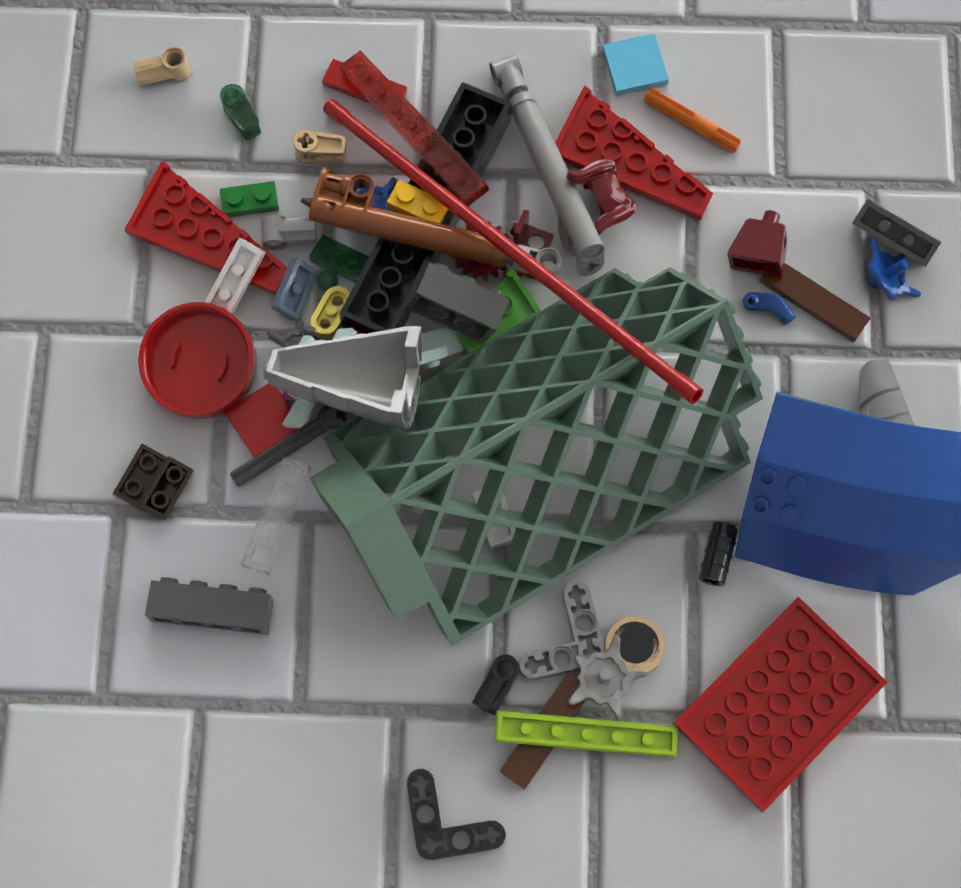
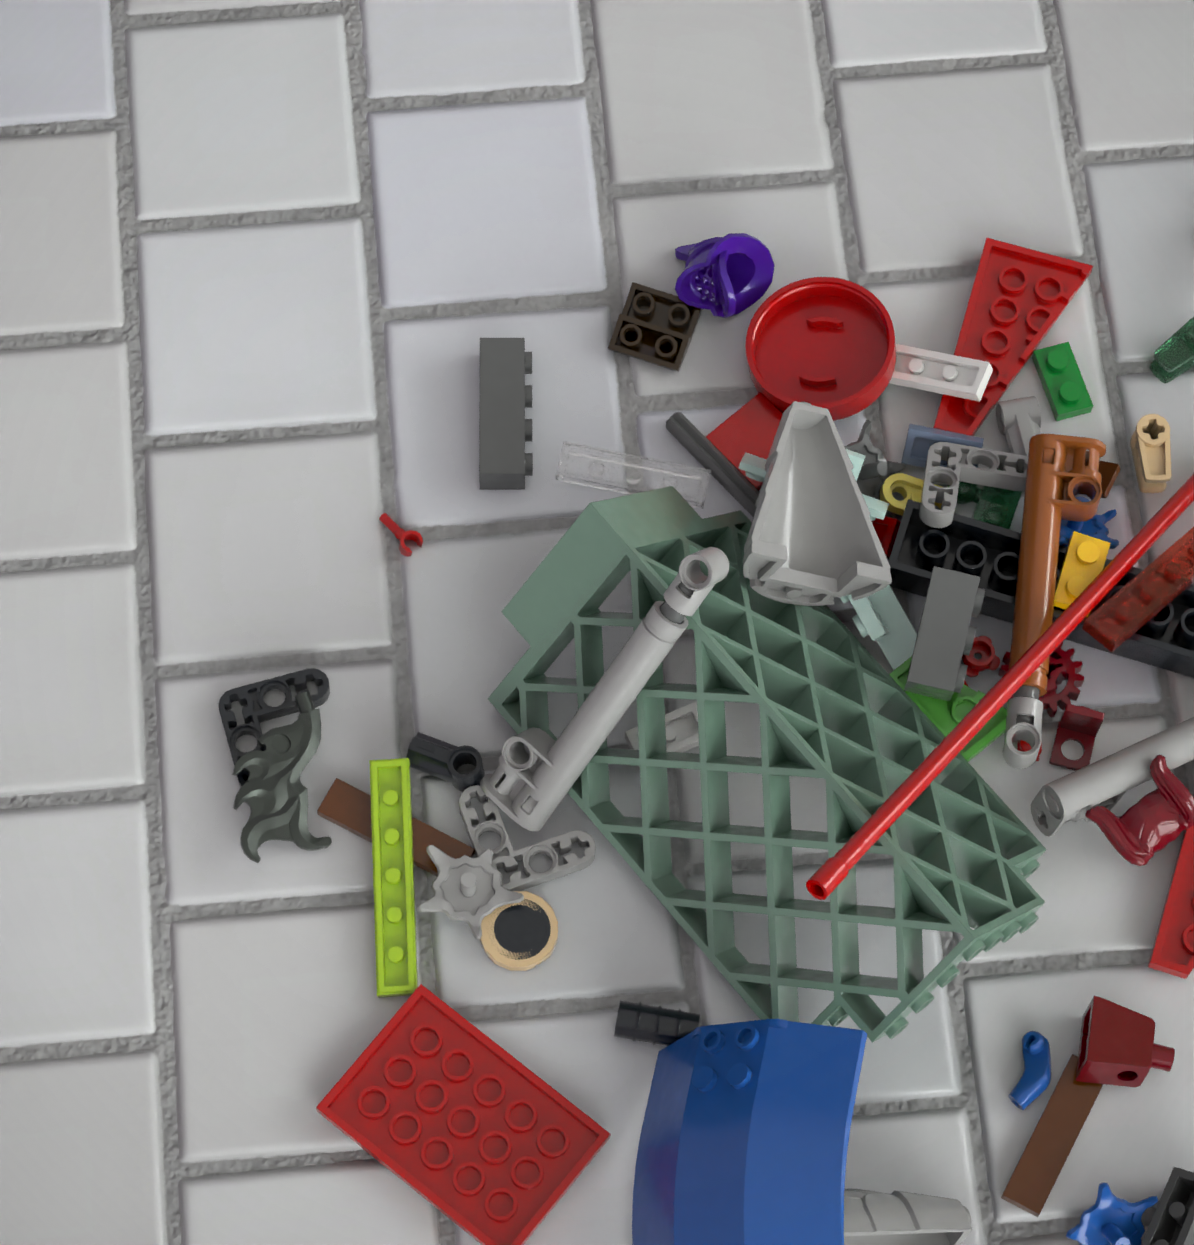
camera: 80 degrees right, 5 degrees down
none -> pearl dark grey piece [232,691,332,863]
none -> red hand [379,513,423,557]
none -> light grey piece [480,547,729,831]
none -> dark purple helmet [675,233,775,318]
none -> light grey beam [919,442,1028,528]

